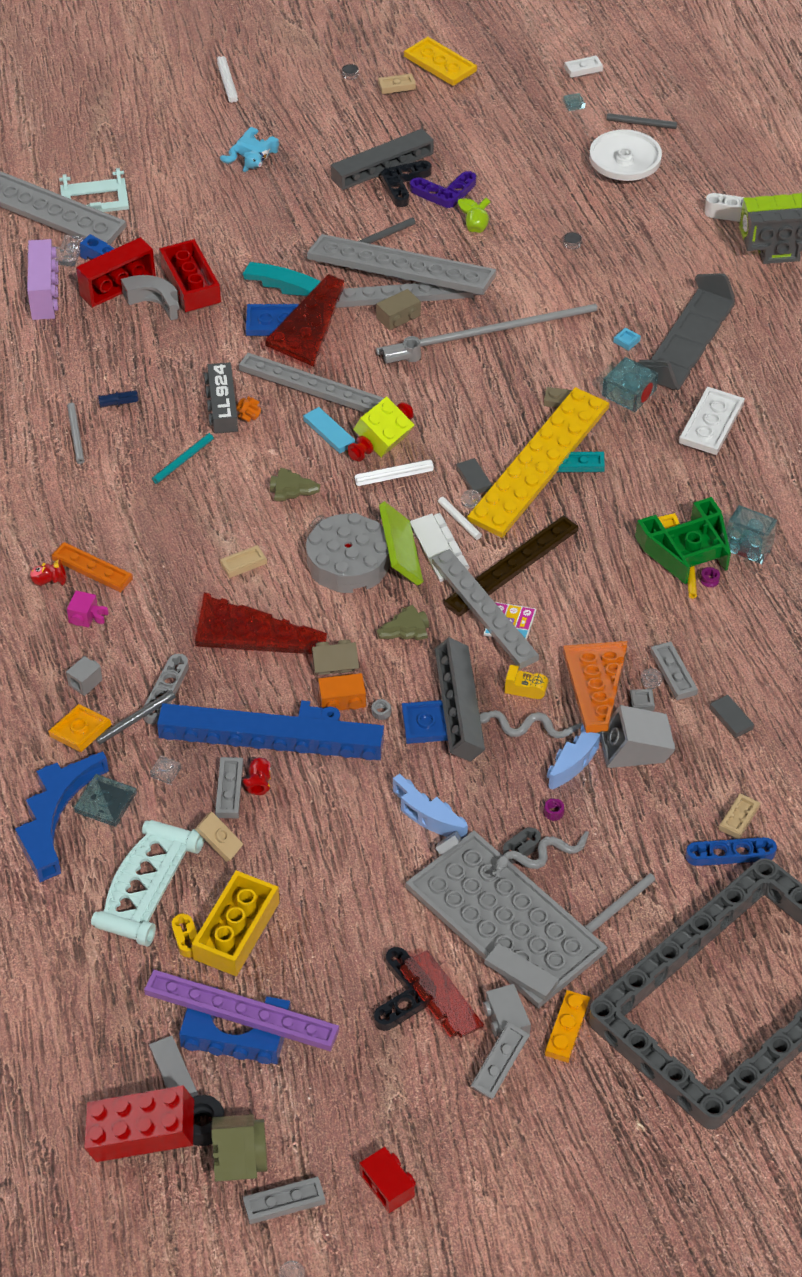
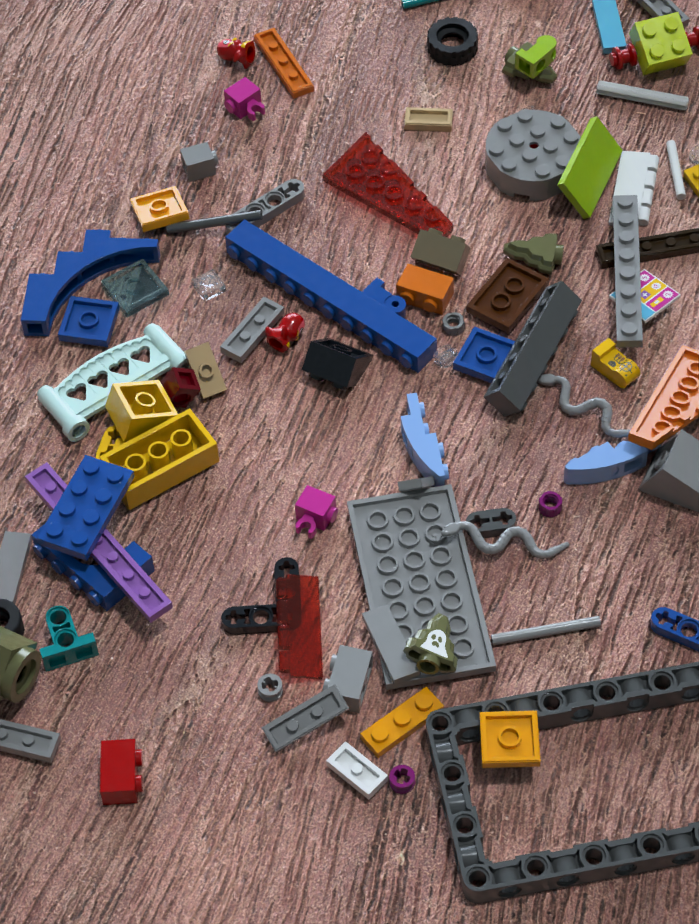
camera: 35 degrees right, 5 degrees up
none -> blue plate [37,455,135,561]
none -> teal tile [39,605,99,672]
none -> blue plate [58,296,120,347]
none -> yellow brick [105,380,178,442]
none -> dark red brick [160,367,201,408]
none -> light grey bush [257,673,283,702]
none -> dark pink brick [295,485,338,539]
none -> black slope [302,338,373,390]
none -> white plate [326,741,388,800]
none -> magenta bush [389,765,415,794]
none -> olive rock [403,613,458,675]
none -> black tyre [427,17,478,66]
none -> clear plate [433,345,458,368]
none -> reddish brown plate [466,258,549,334]
none -> light orange tile [479,711,541,768]
none -> lime leg [515,35,557,79]

